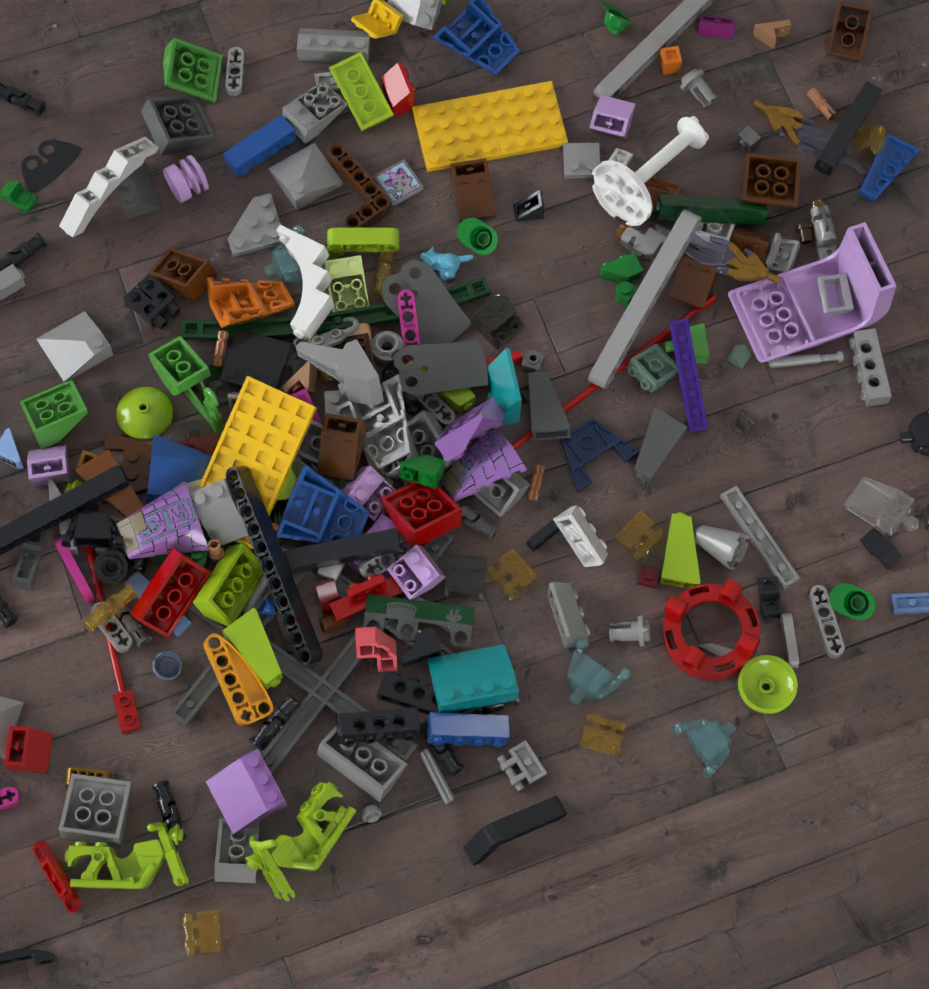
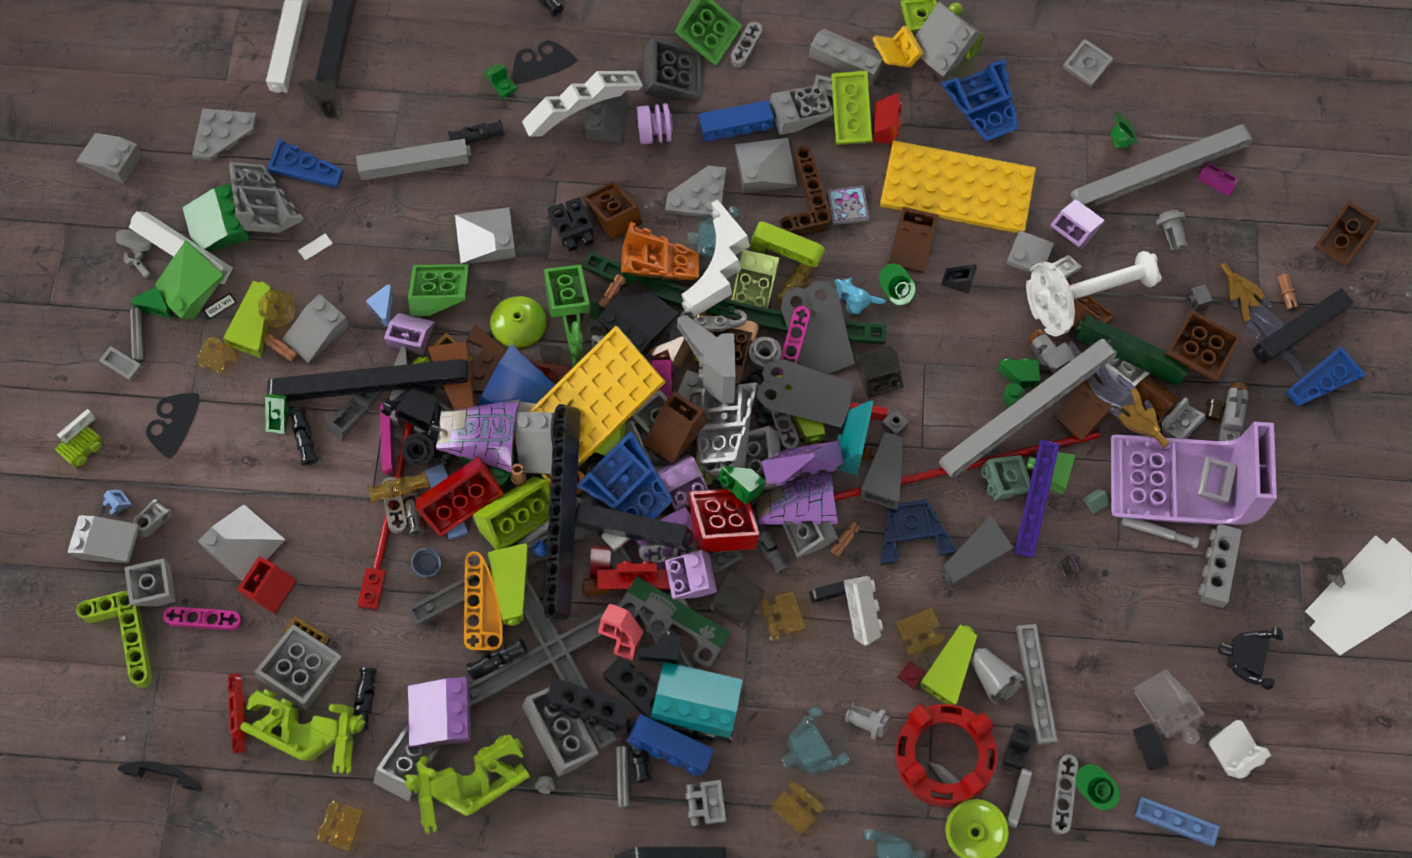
camera: 25 degrees right, 0 degrees up
light grey slope [547,582,590,649] -> none
orange brick [659,46,682,75] -> none
medium nougat slope [753,19,791,49] -> none
clear yellow plate [855,125,886,155] -> none

